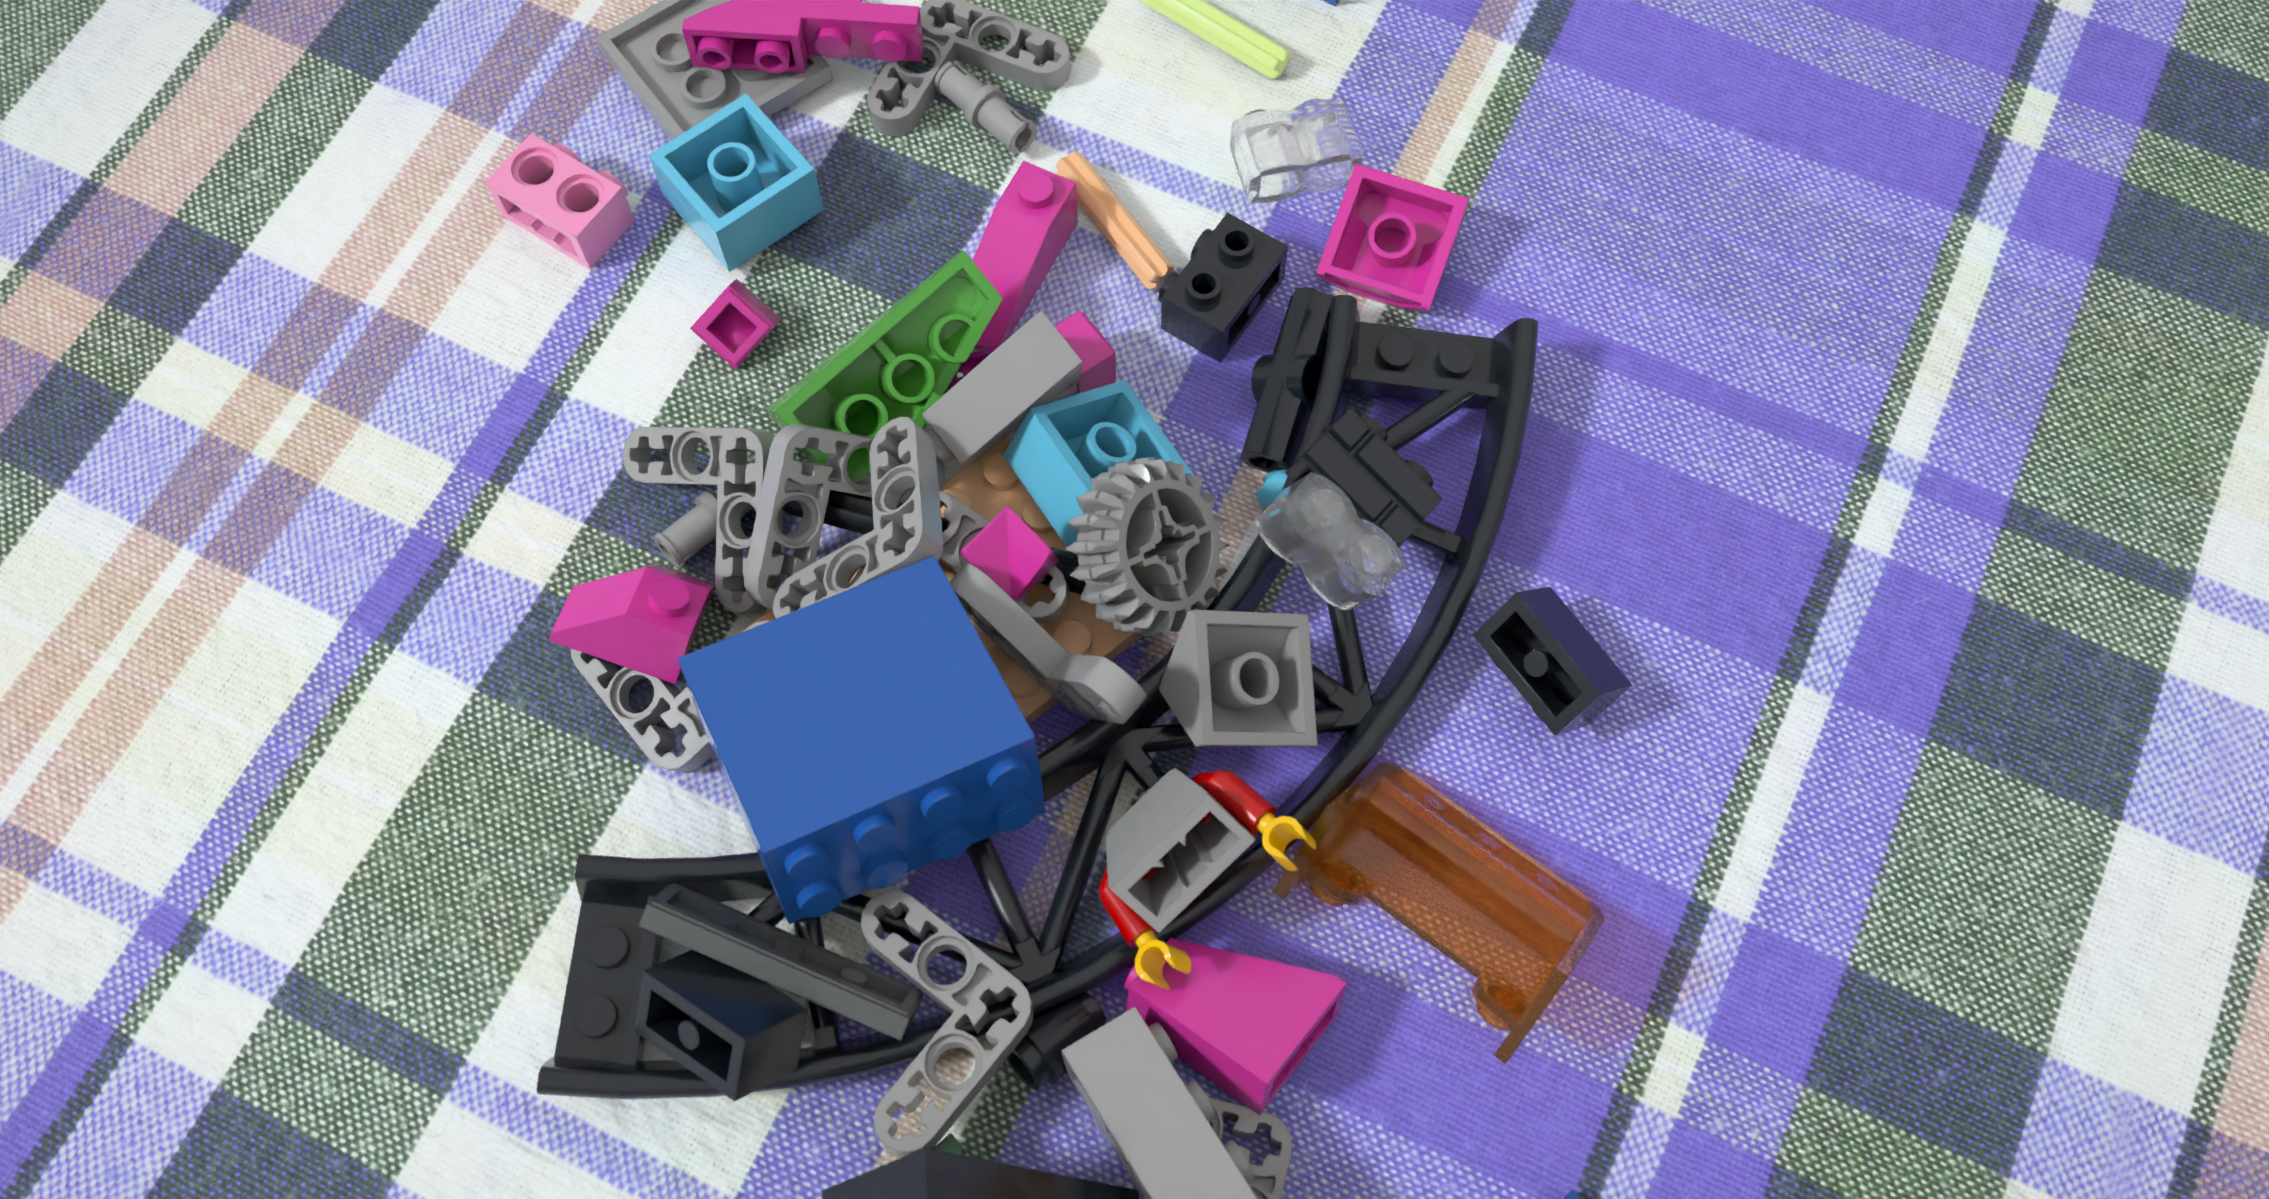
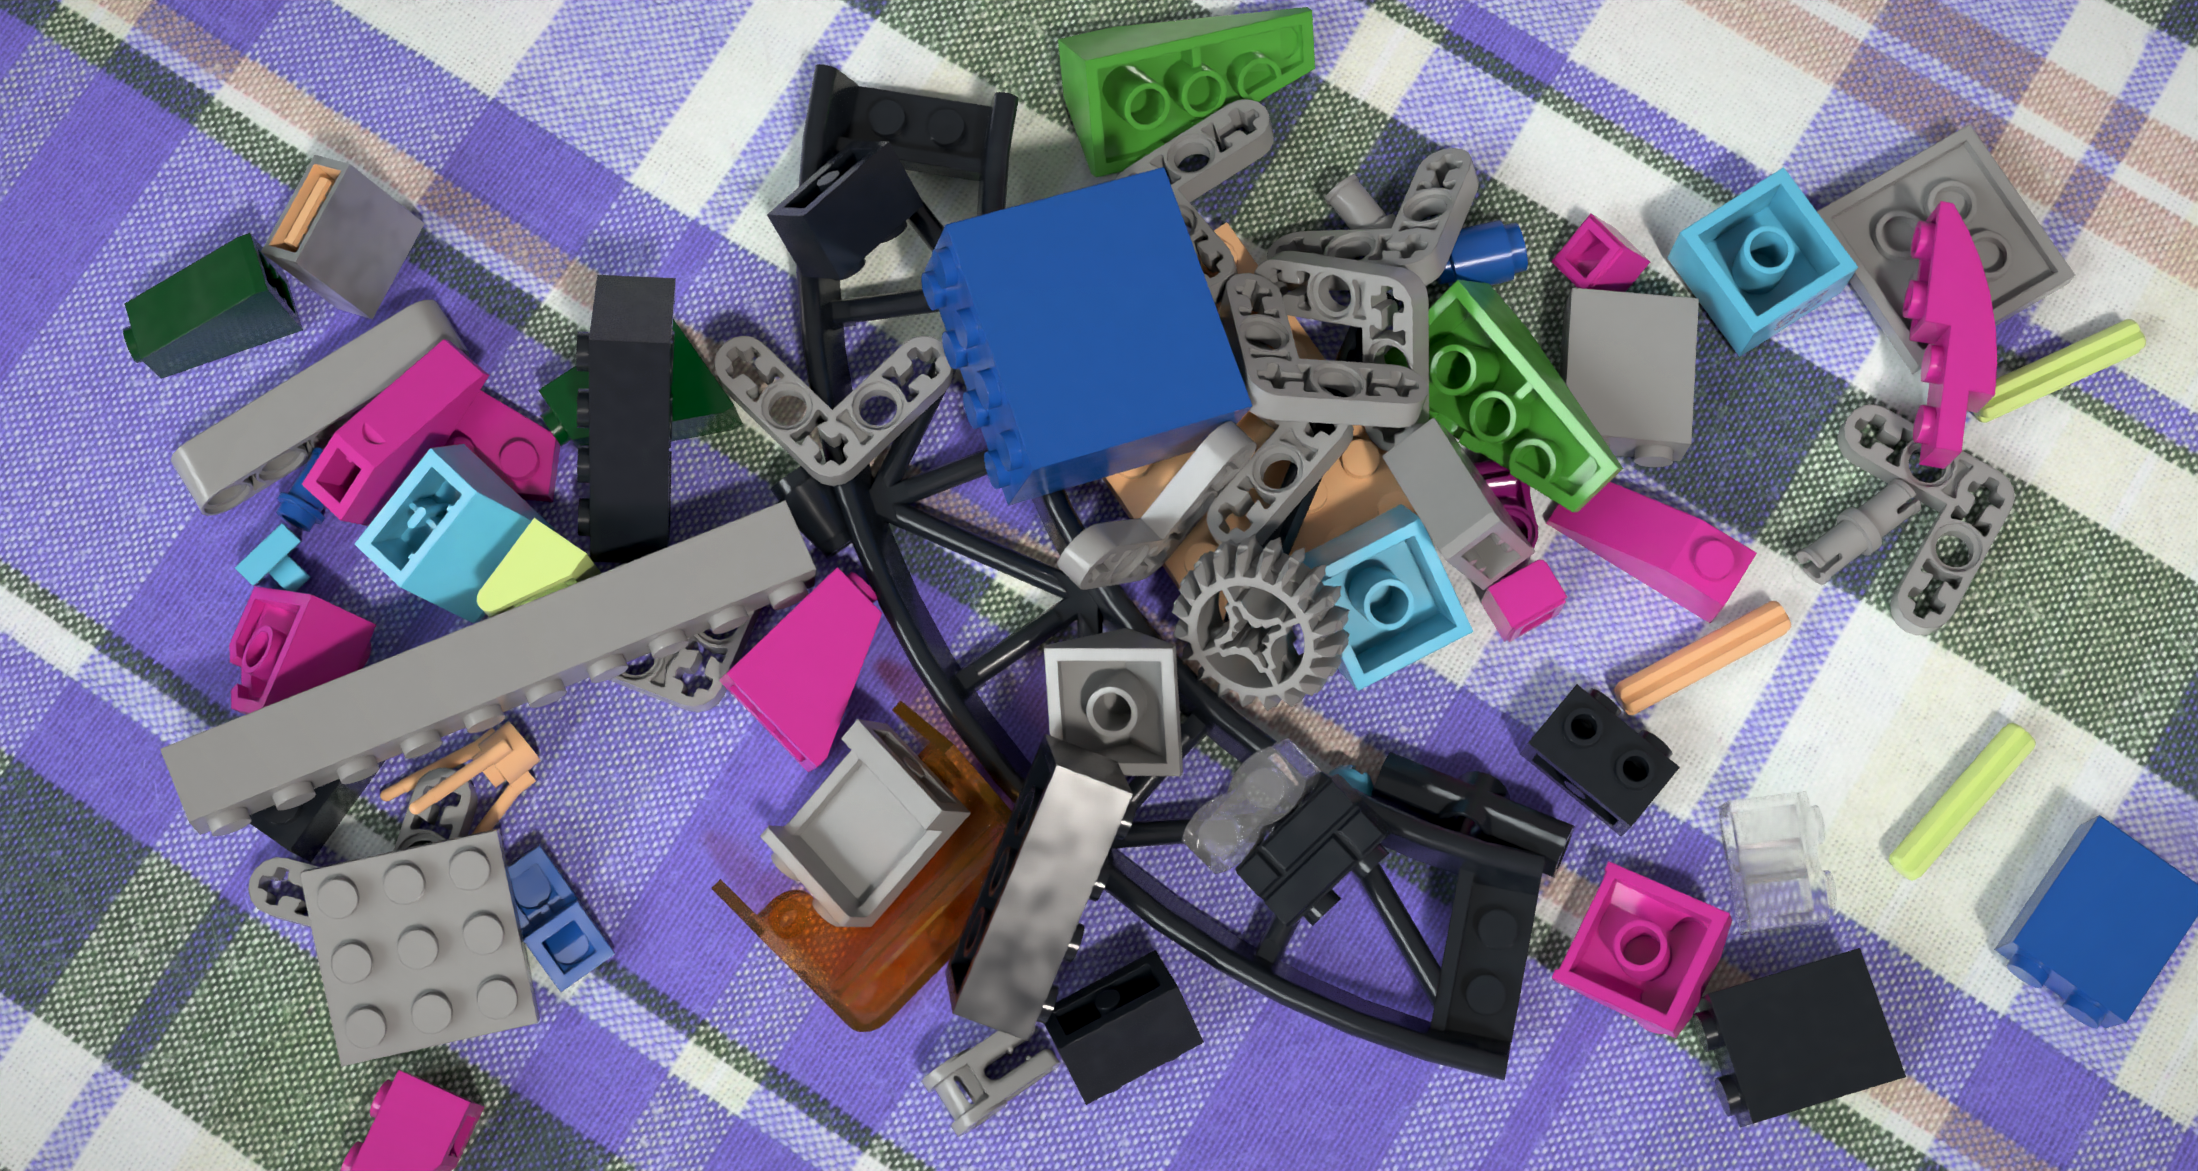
camera: 100 degrees right, 10 degrees up
bright pink brick [485,133,635,270] -> none
dark pink slope [549,563,715,684] -> none
dark grey tile [639,882,924,1041] -> none
dark pink slope [960,506,1059,603] -> none
light grey torso [1099,768,1316,990] -> none
none -> light grey panel [760,719,971,927]
none -> light grey piece [921,1026,1061,1137]
none -> brick [945,734,1137,1041]
none -> bright green wedge [1058,7,1315,177]
none -> blue brick [1437,220,1528,287]
none -> light grey brick [1559,288,1699,467]
none -> black brick [1693,948,1906,1128]

